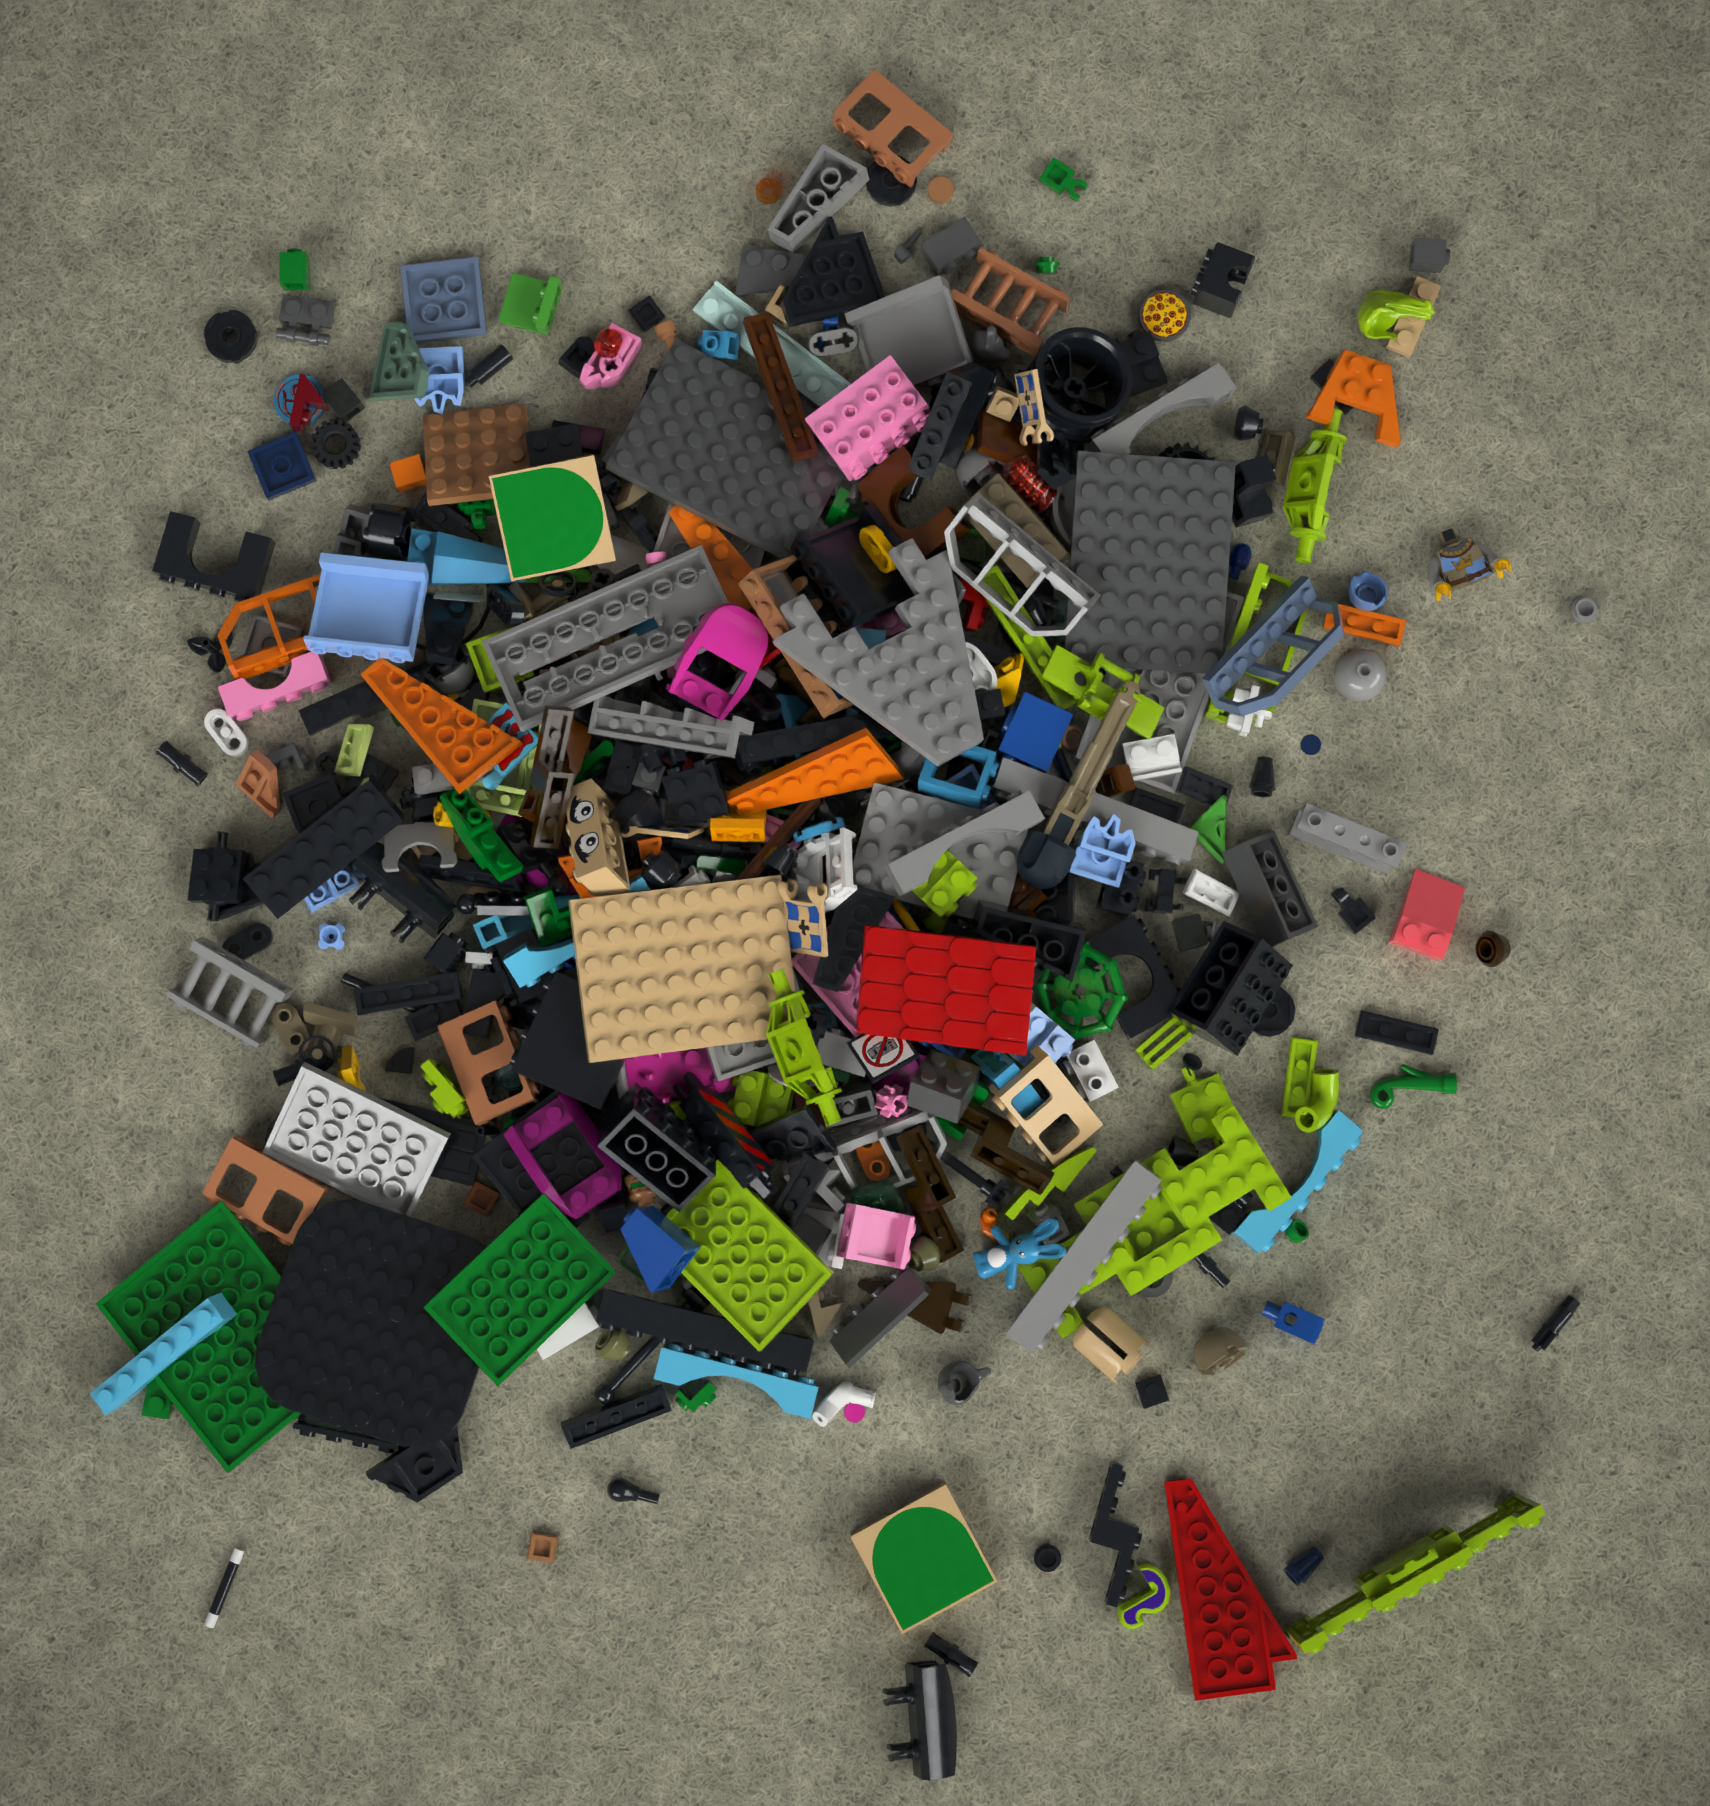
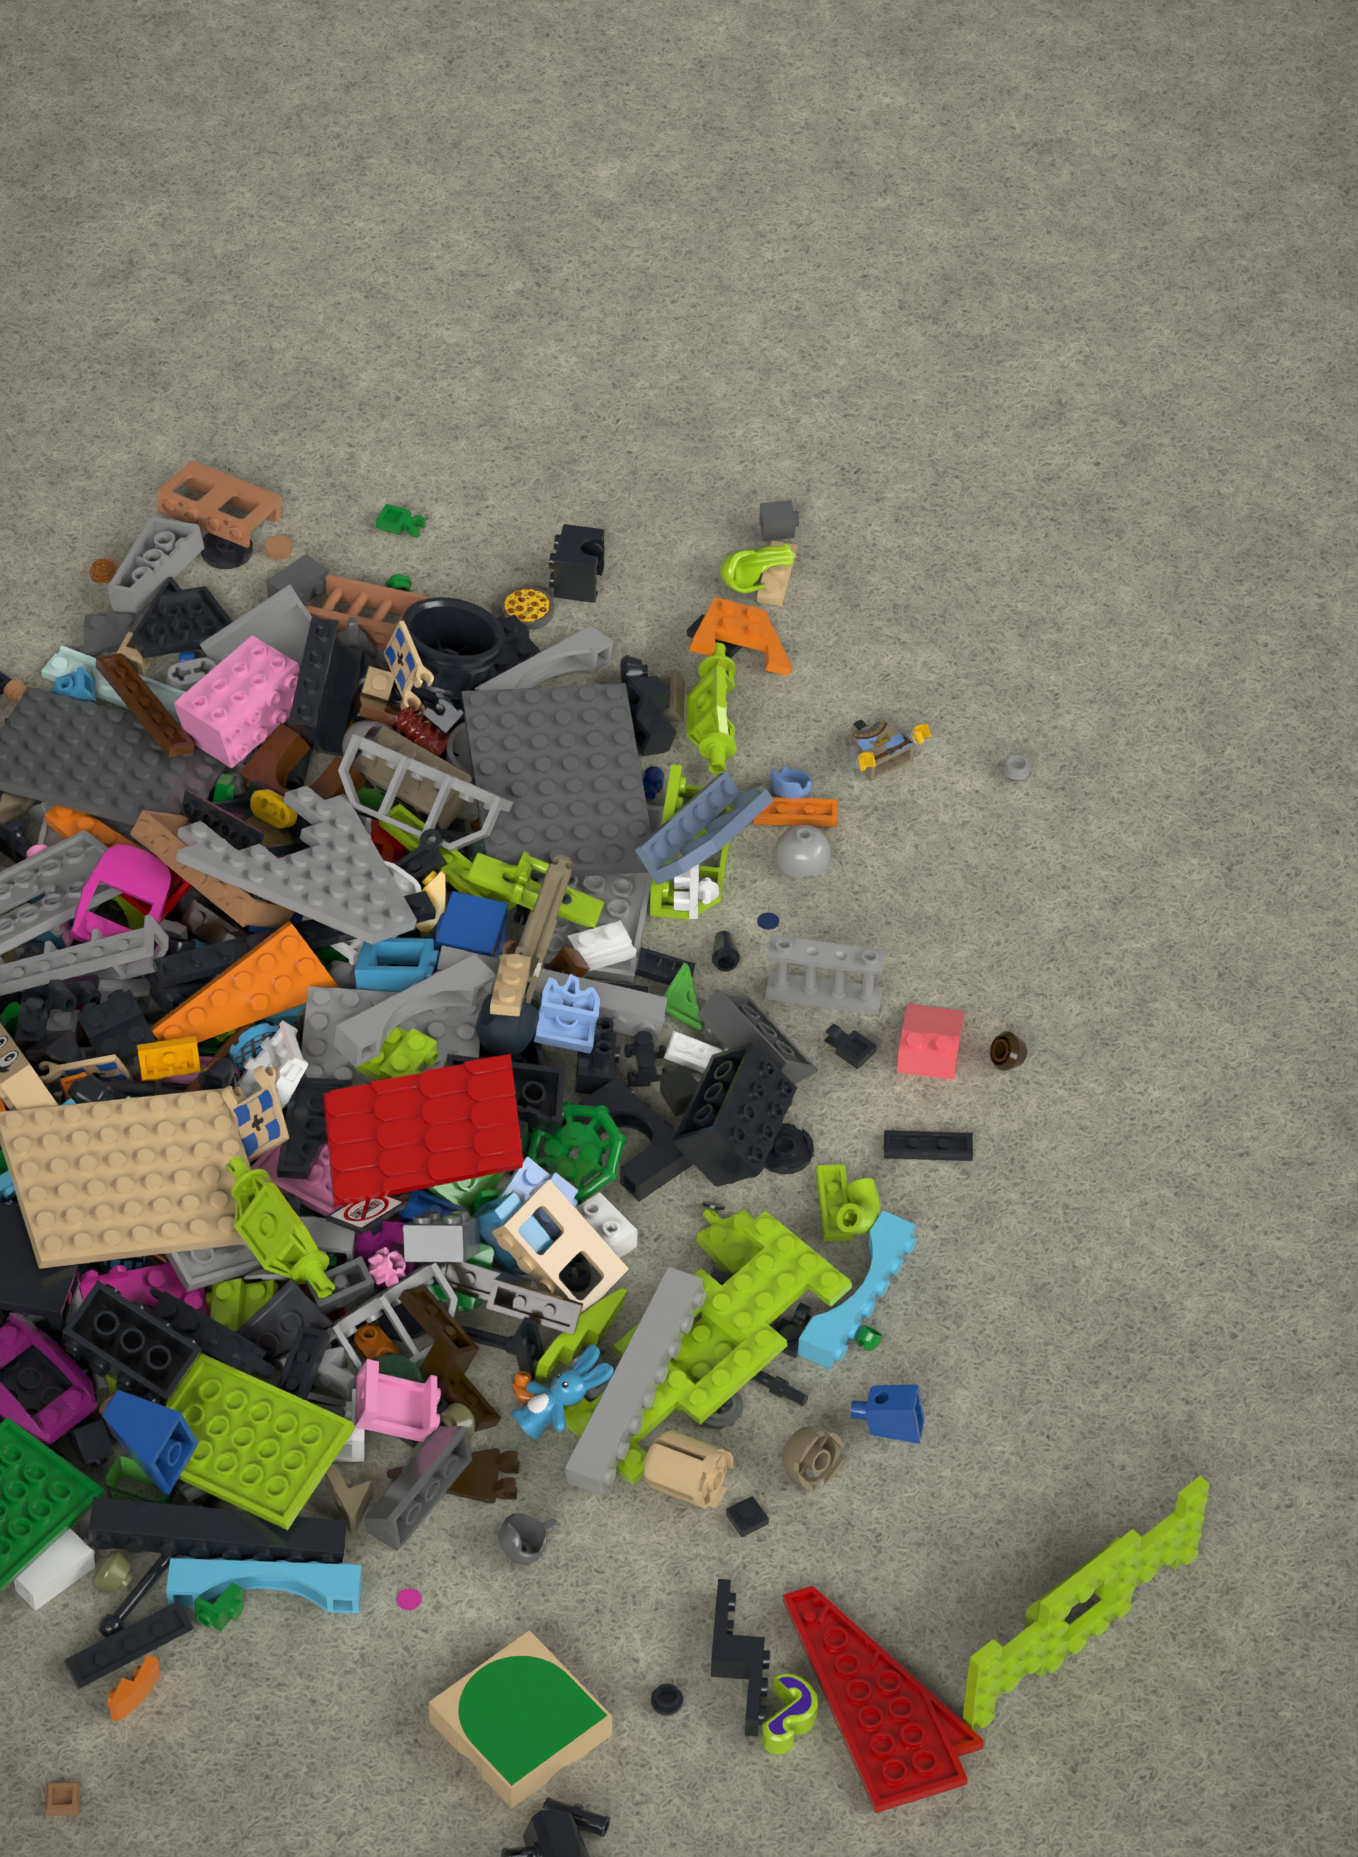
camera: 15 degrees left, 35 degrees down
black piece [607,1478,660,1504] -> none
white arm [812,1381,876,1427] -> none
dark grey hand [894,230,921,264] -> none
lime tile [1135,1017,1193,1070] -> none
dark blue cone [1283,1546,1324,1586] -> none
green plant [1370,1064,1457,1109] -> none
black piece [1531,1295,1580,1352] -> none
none -> orange slope [107,1655,161,1722]
none -> black hinge [394,829,448,883]
none -> tan plate [490,954,531,1017]

